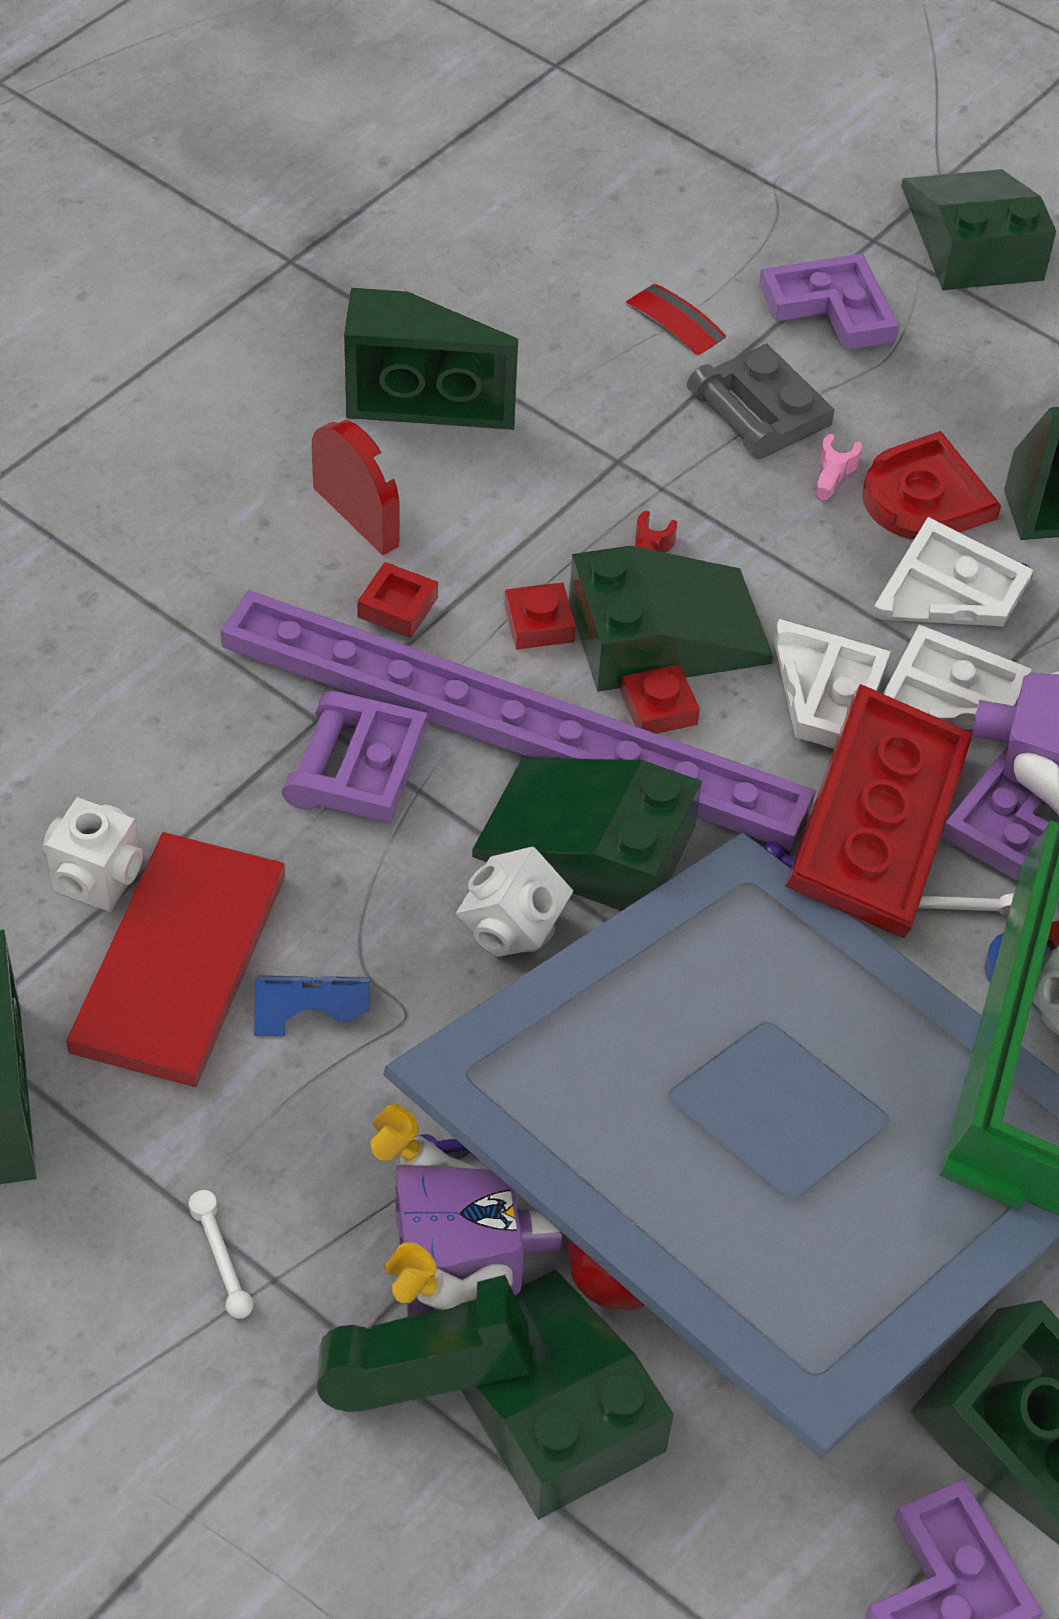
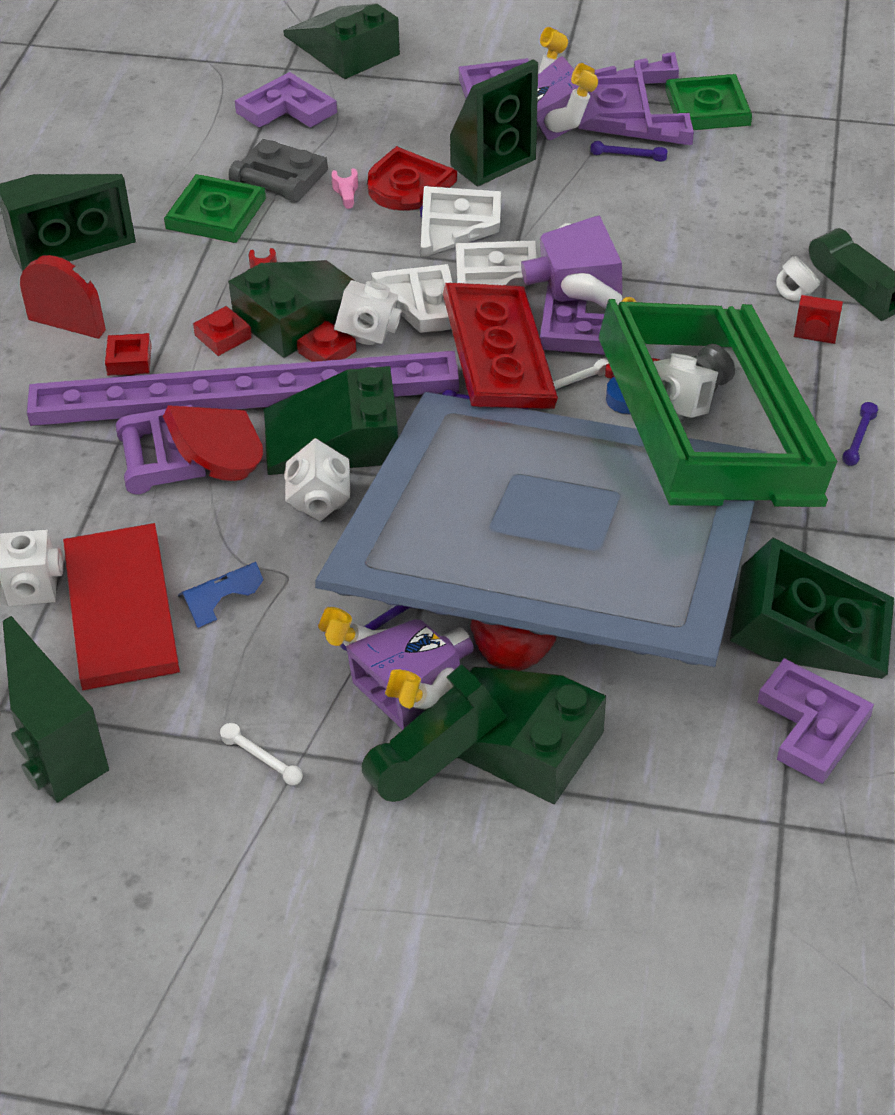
camera: 25 degrees left, 5 degrees down
red sticker [626,284,726,356] -> none
none -> red tile [163,405,263,481]
none -> green tile [164,174,266,243]
none -> white brick [334,280,402,345]

